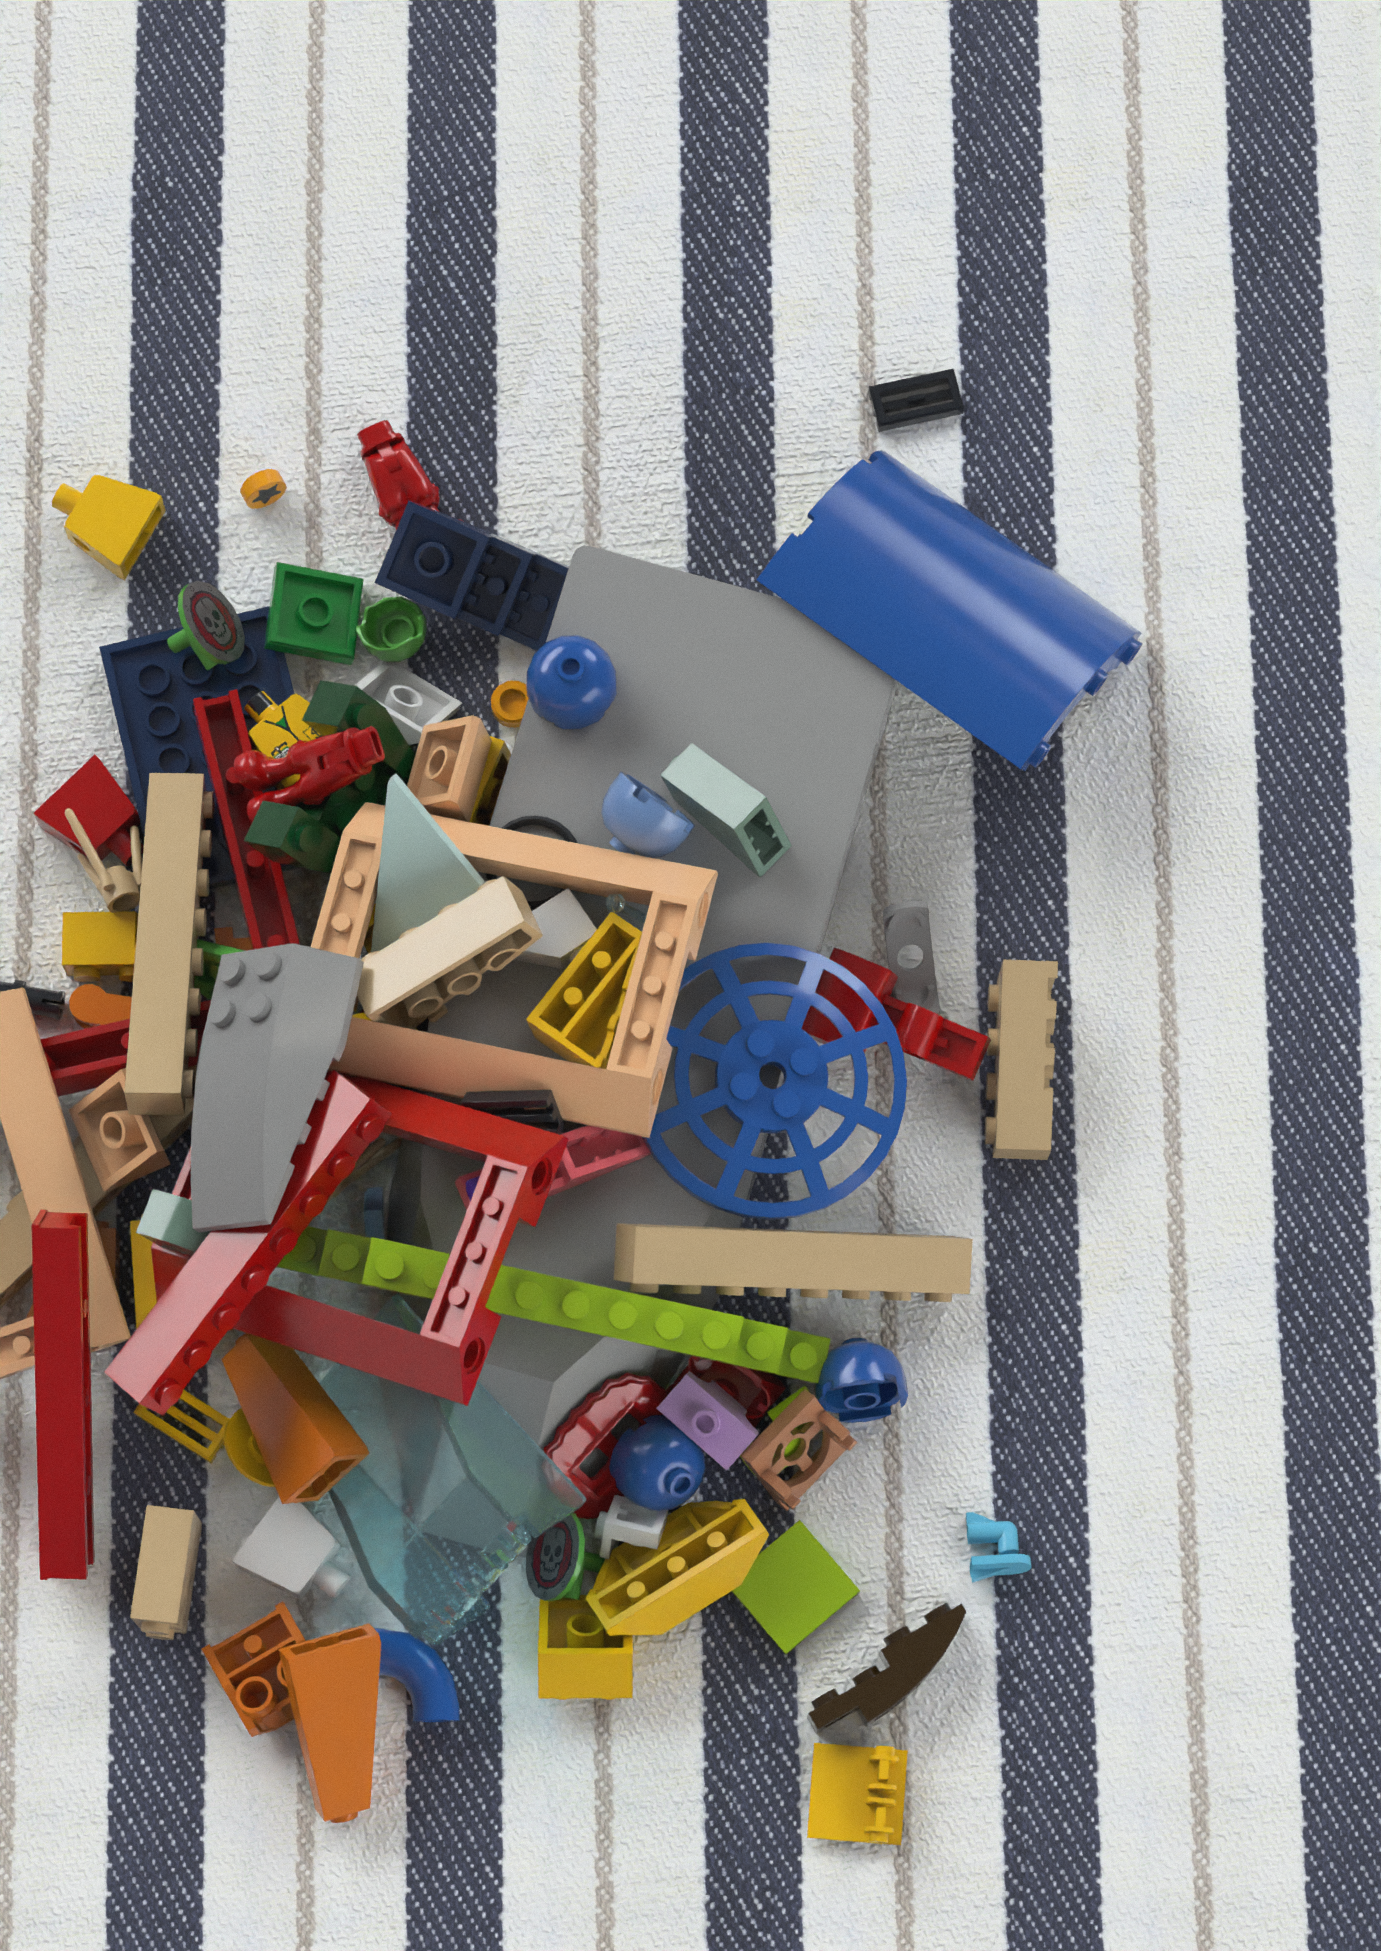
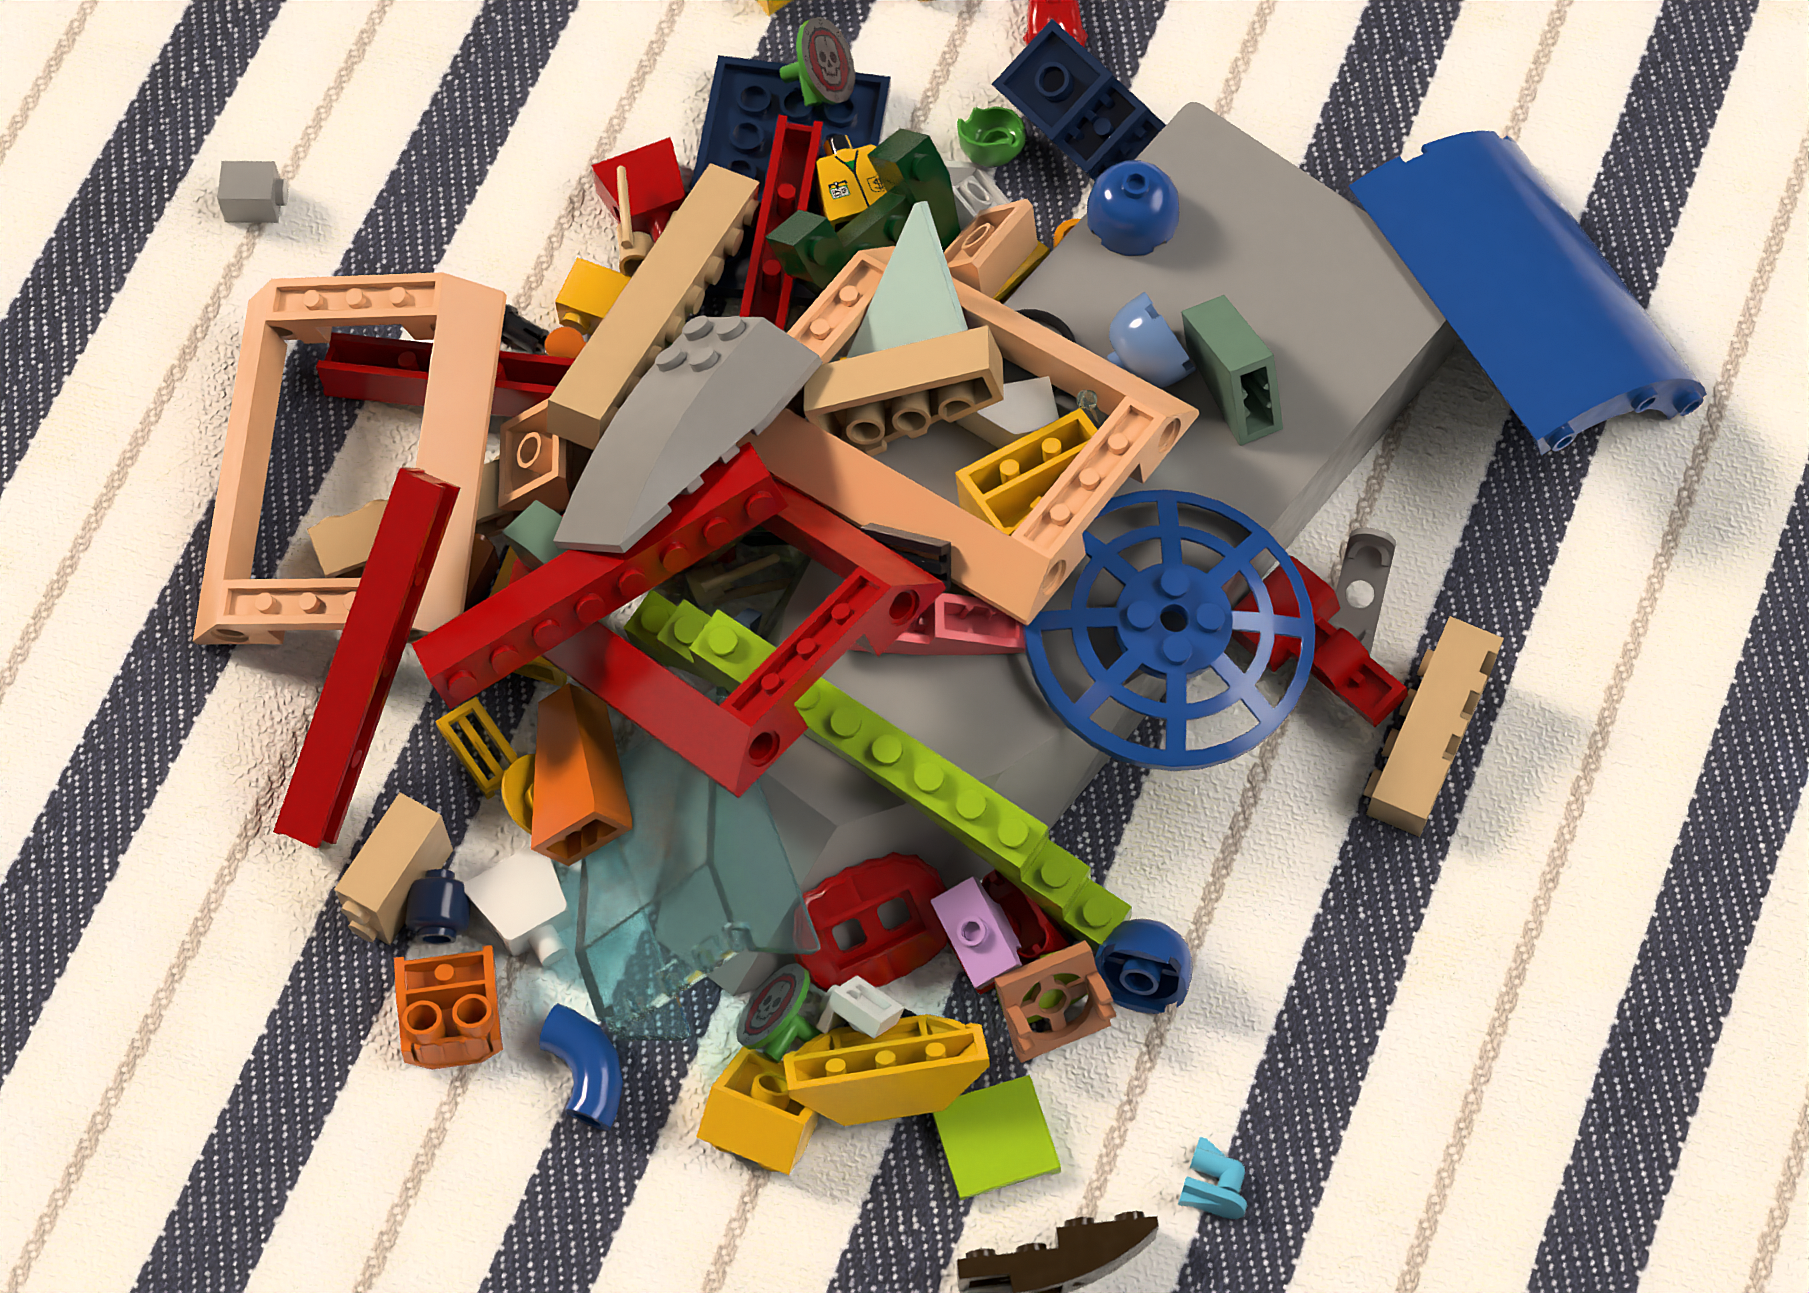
camera: 25 degrees right, 10 degrees down
red piece [234,726,385,823] -> none
green tile [264,562,364,665] -> none
orange slope [279,1623,381,1823] -> none
blue cylinder [609,1415,705,1511] -> none
tan brick [613,1223,973,1302] -> none
black tile [868,368,964,432] -> none
none -> dark blue head [406,869,471,945]

